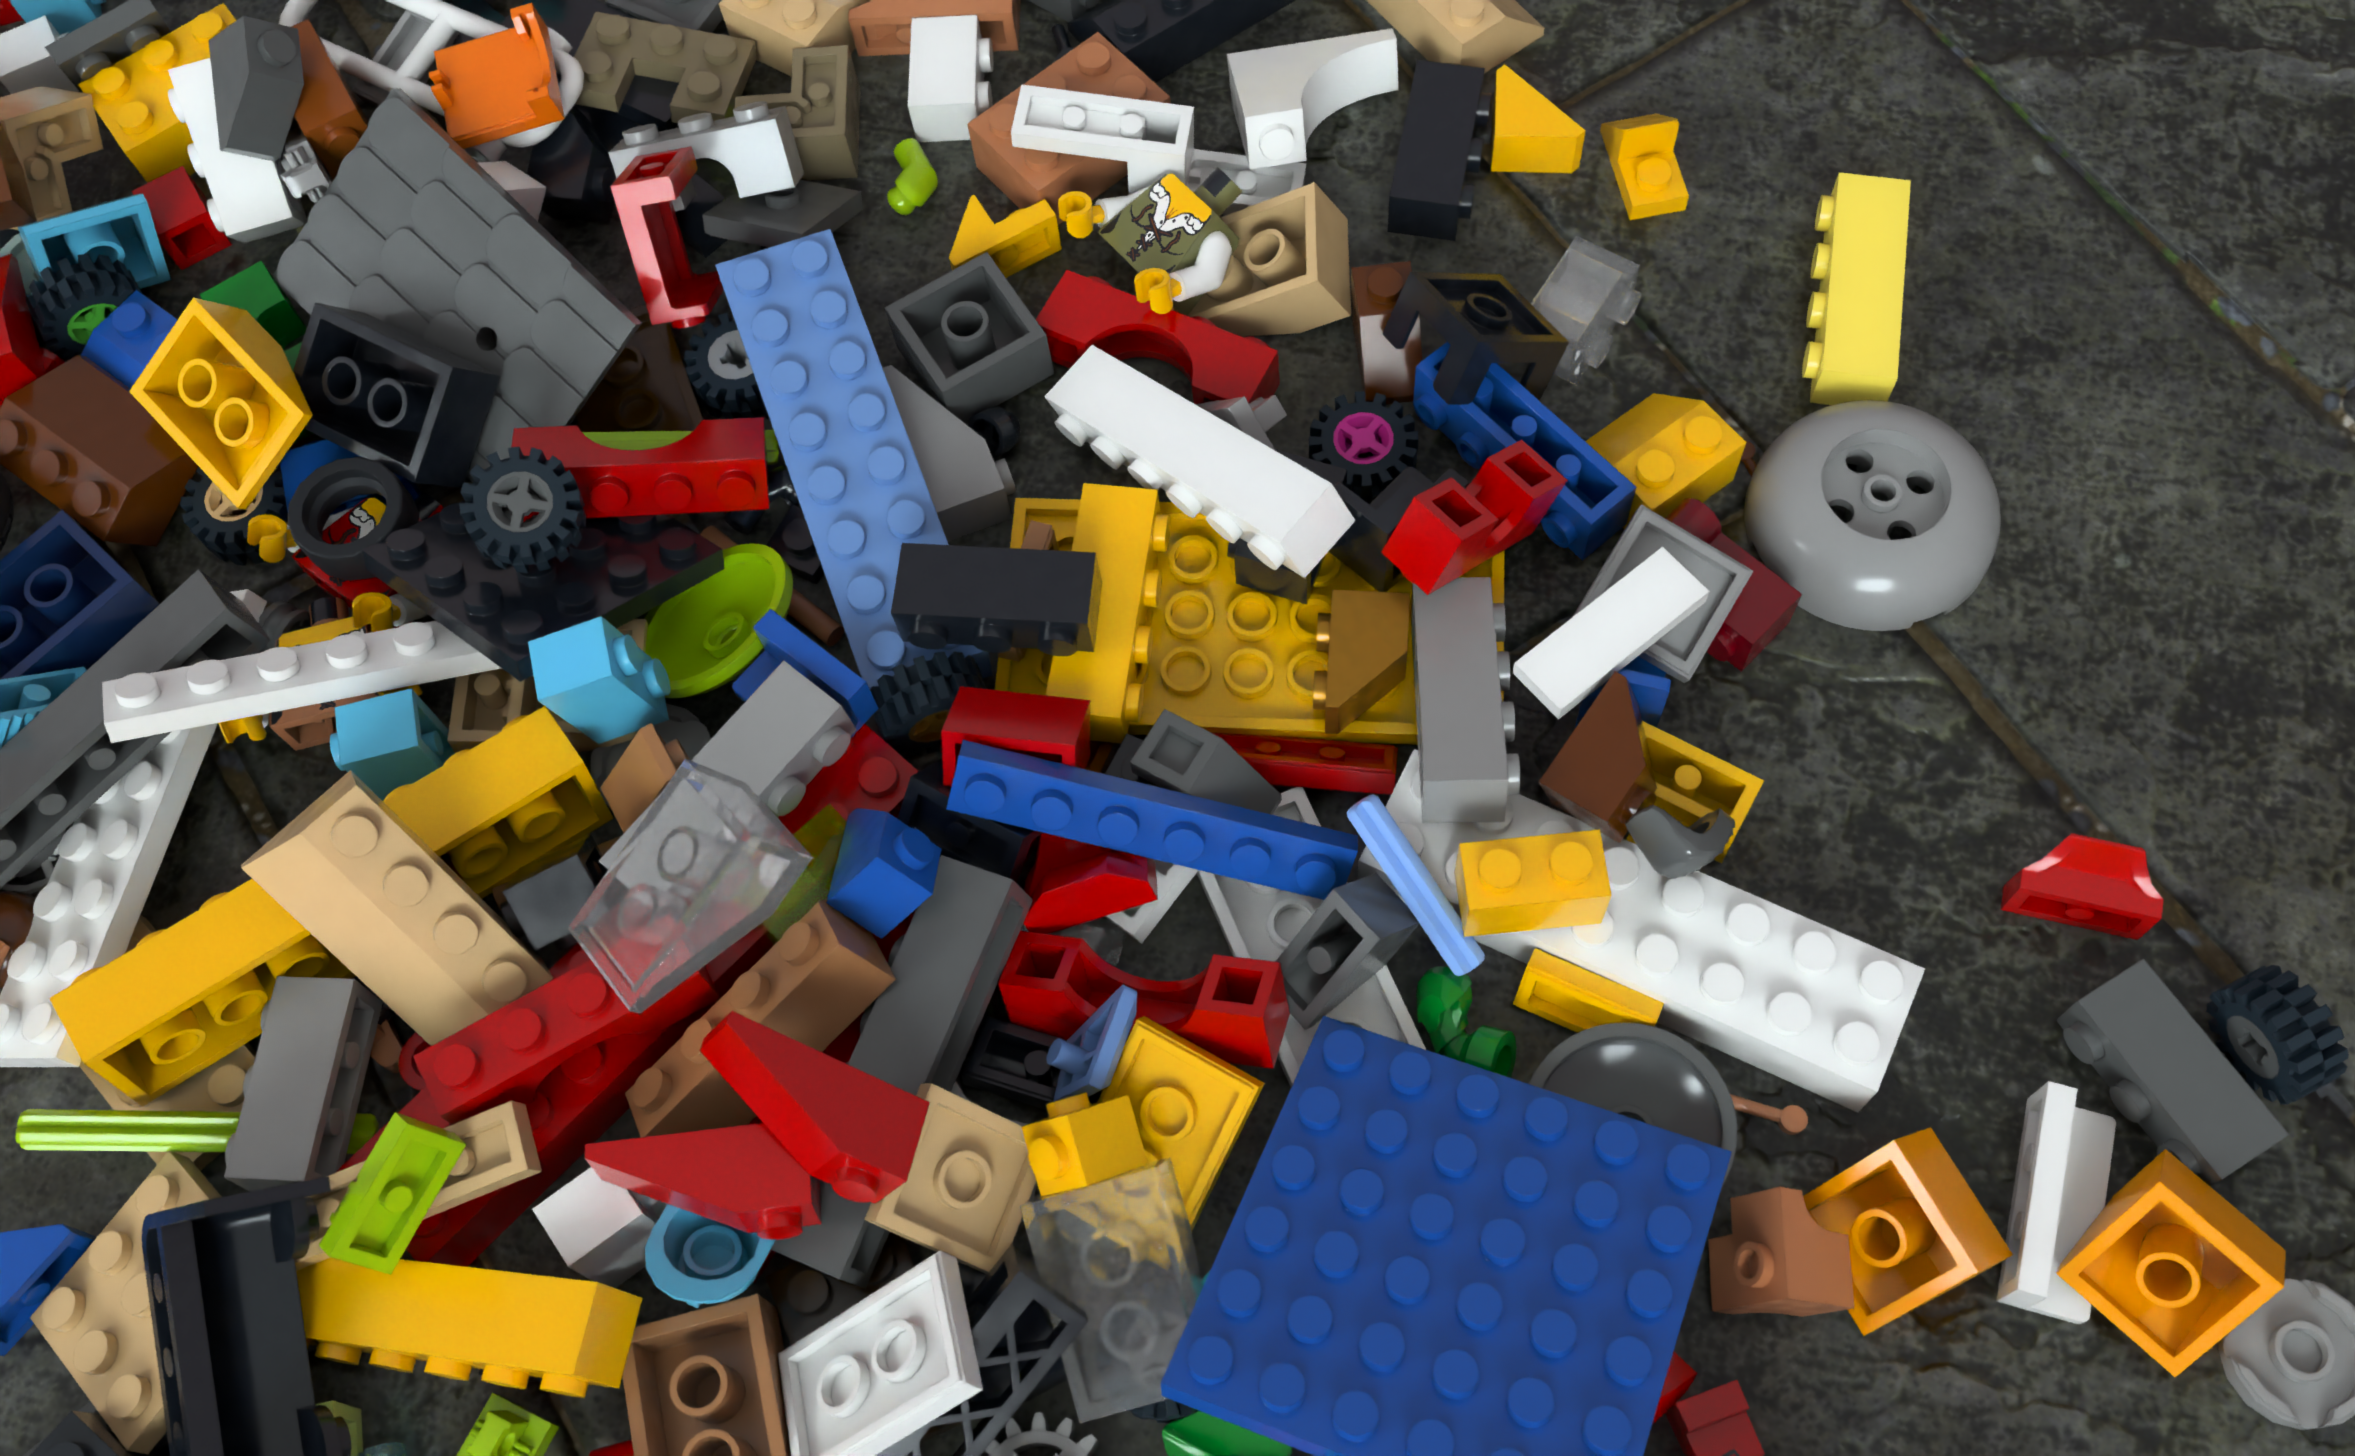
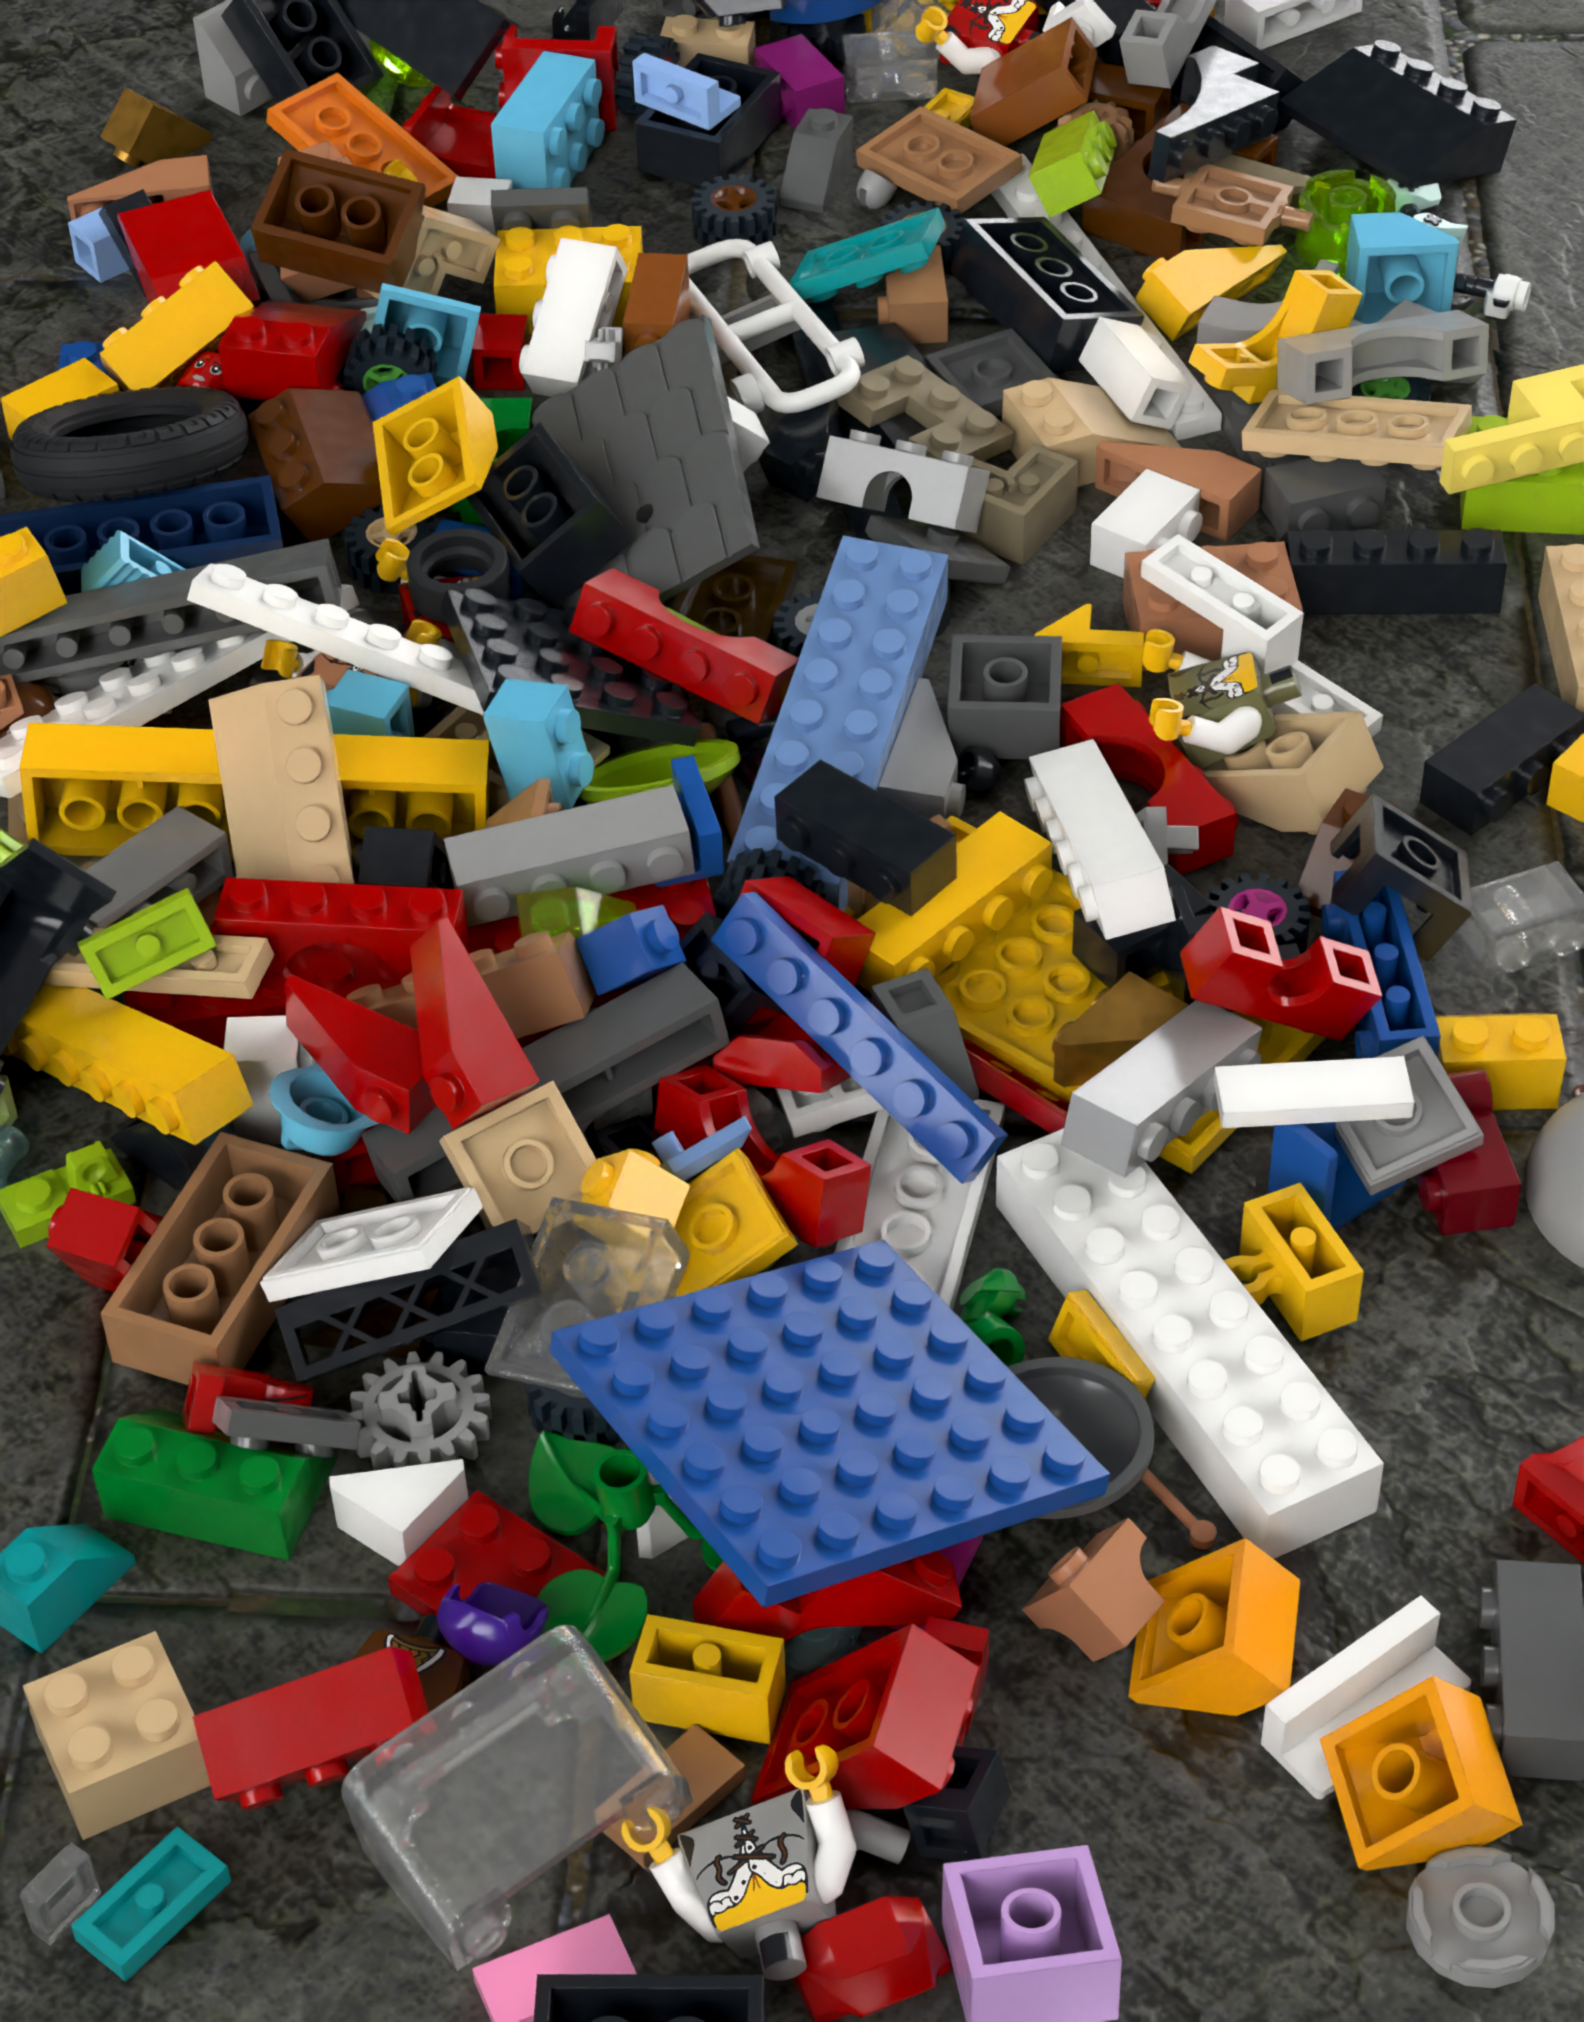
camera: 30 degrees right, 20 degrees down
dark grey slope [208,16,304,161] -> none
orange piece [429,3,565,149] -> none
black wheel [459,447,586,573] -> none
clear slope [568,759,813,1014] -> none
red panel [610,146,724,329] -> none
lime arm [887,138,938,215] -> none
white arch [1227,29,1399,170] -> none
dark grey slope [1275,873,1419,1030] -> none
light blue axle [1347,794,1485,976] -> none
yellow brick [1454,830,1612,937] -> none
reddish brown slope [1539,671,1657,843] -> none
dark grey hair [1626,805,1735,879] -> none

